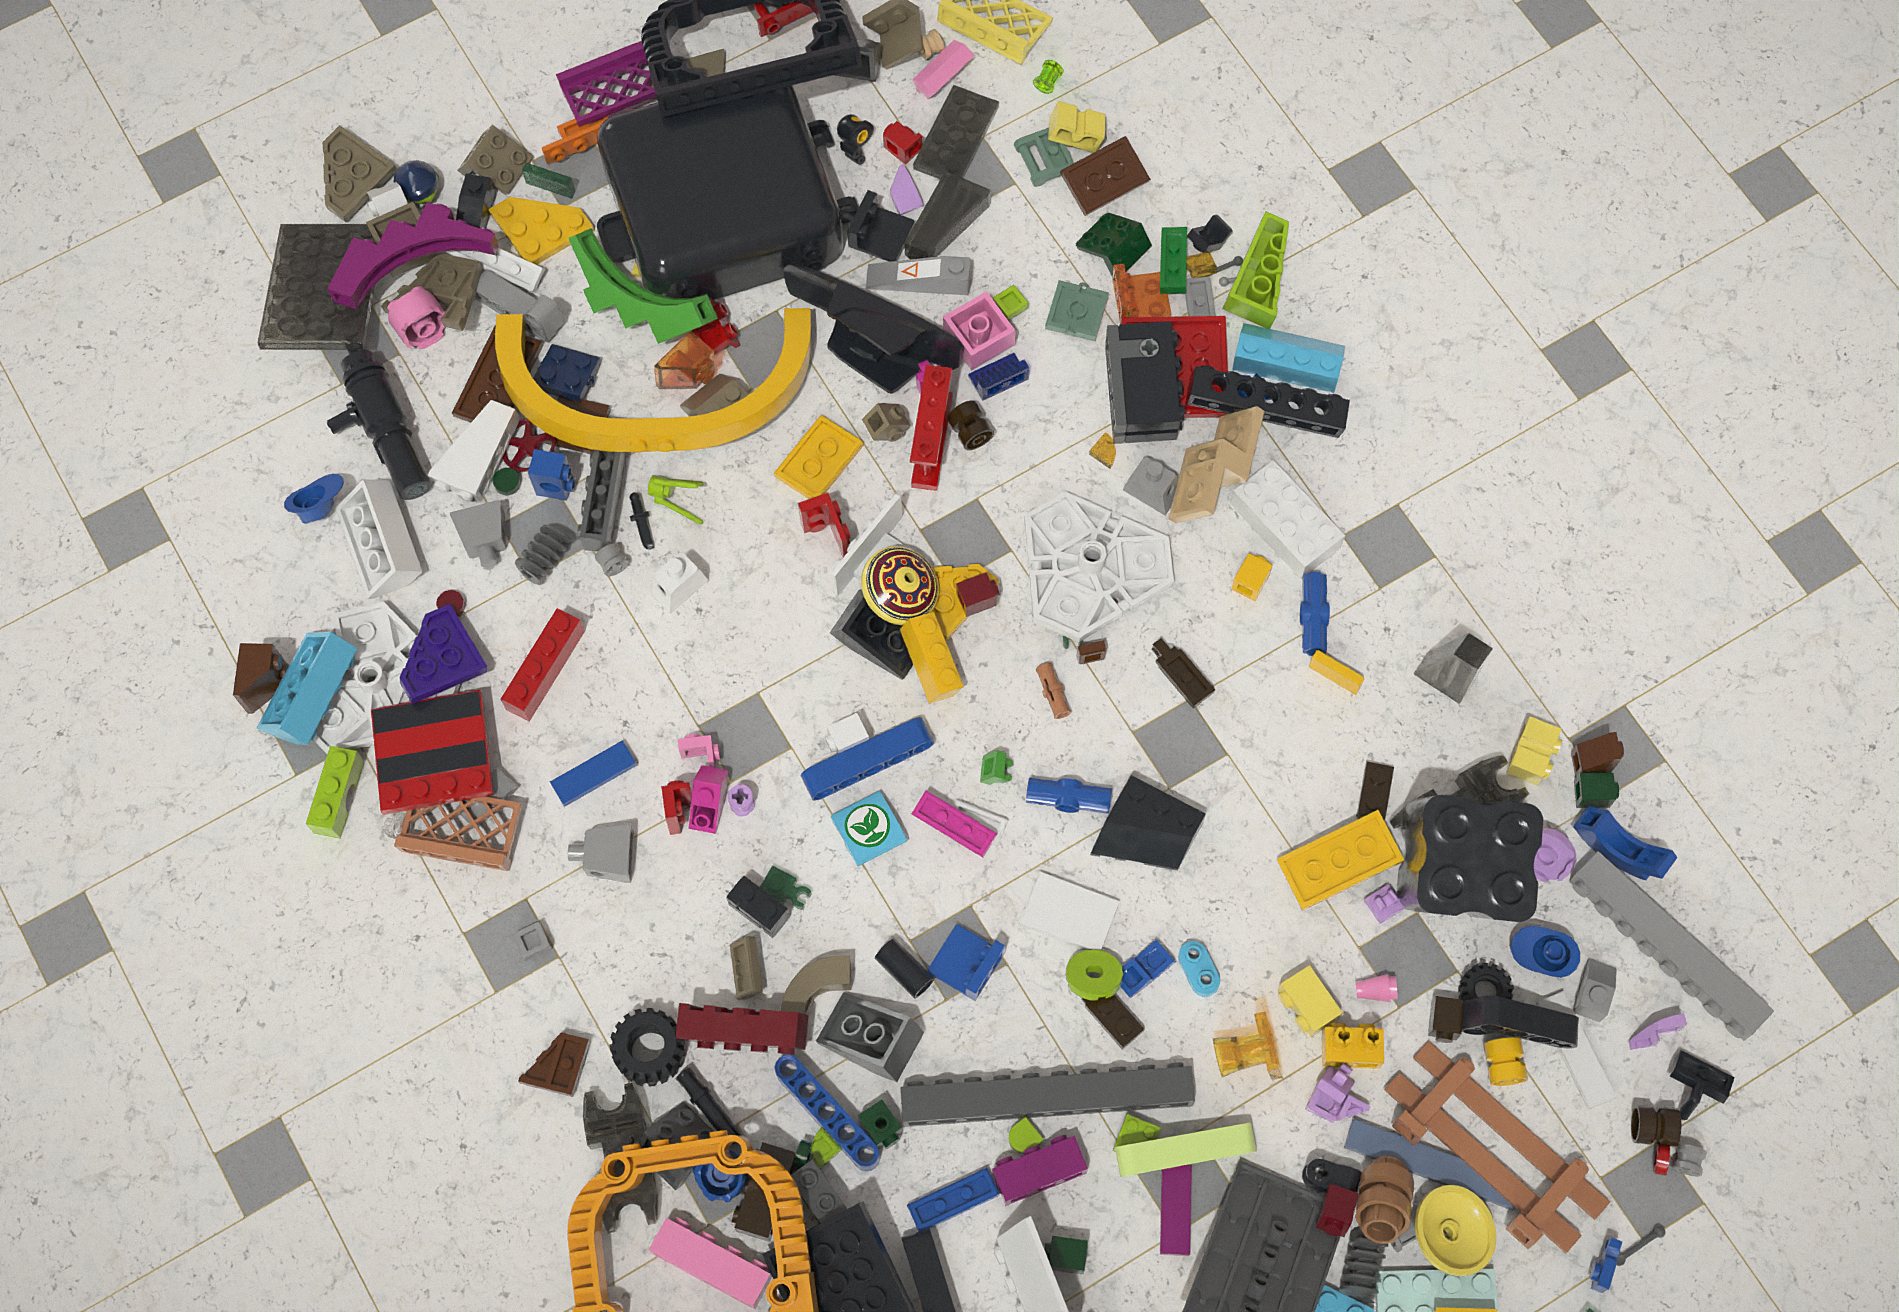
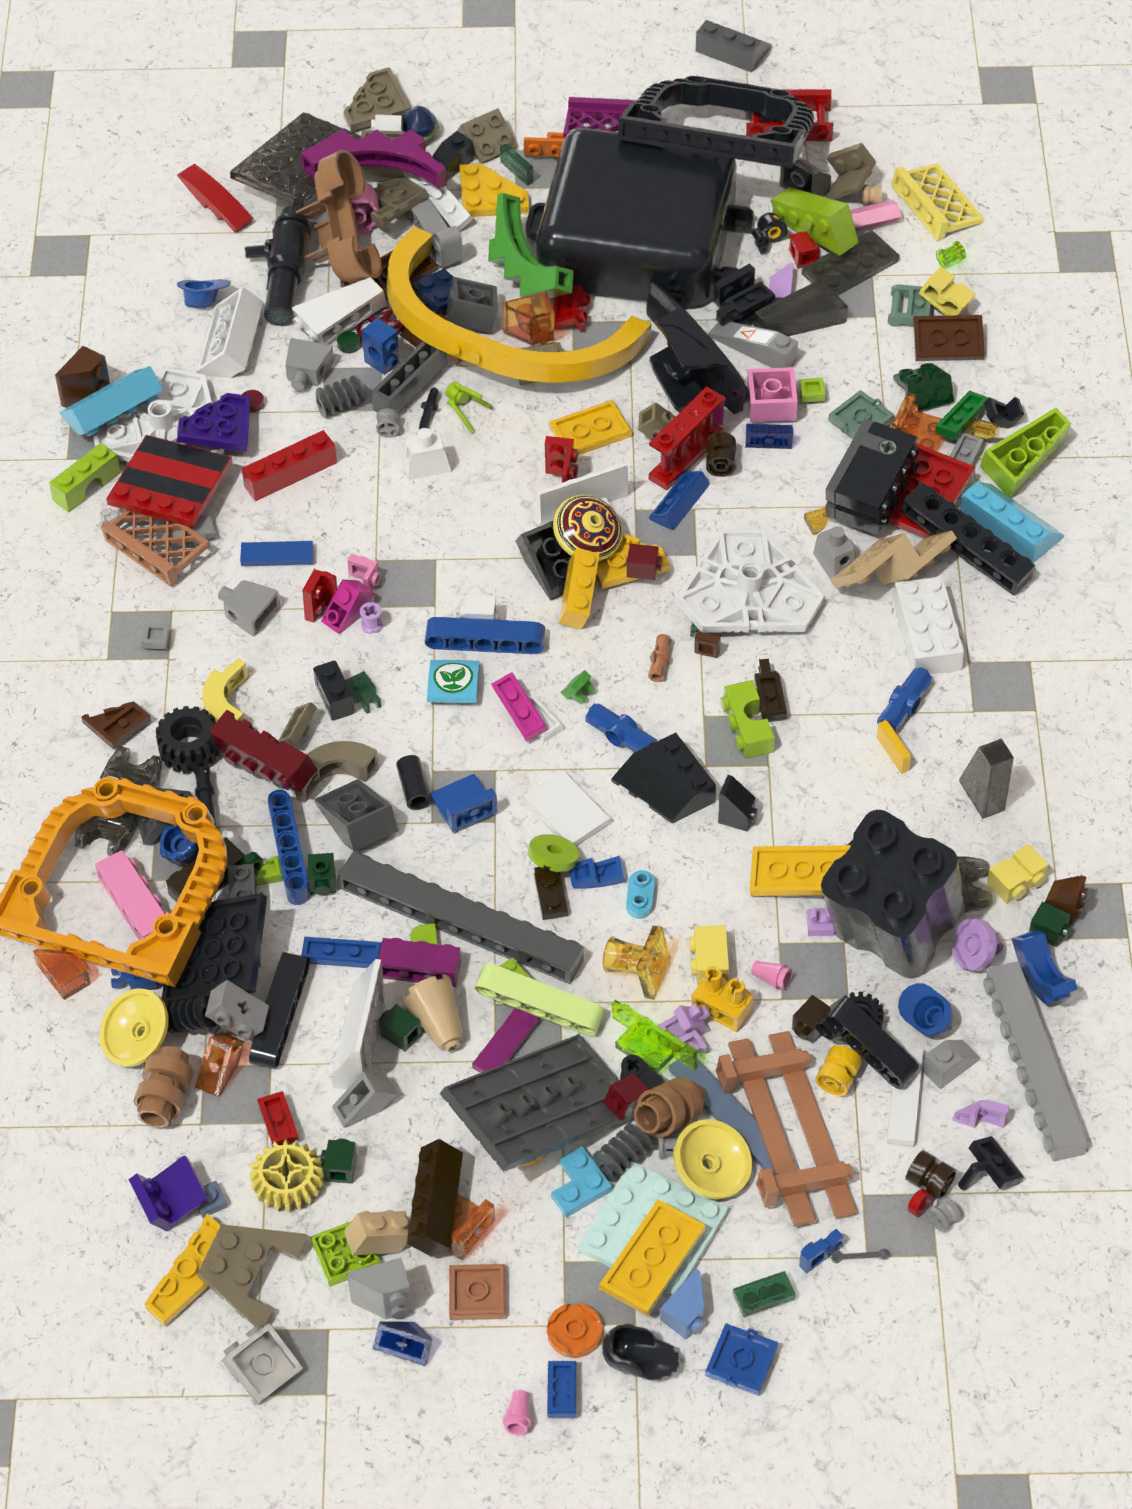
camera: 30 degrees right, 15 degrees down
yellow brick [1231,553,1273,601] -> none
none -> red slope [177,163,253,233]
none -> light yellow arch [203,658,248,722]
none -> medium nougat piece [296,150,382,284]
none -> tan cone [401,974,464,1052]
none -> dark grey slope [447,277,498,333]
none -> clear neon green bracket [611,1000,698,1073]
none -> blue slope [649,471,709,530]
none -> black hinge [716,281,775,325]
none -> black slope [718,775,759,832]
none -> lime arch [720,680,775,759]
none -> lime wedge [770,187,859,256]

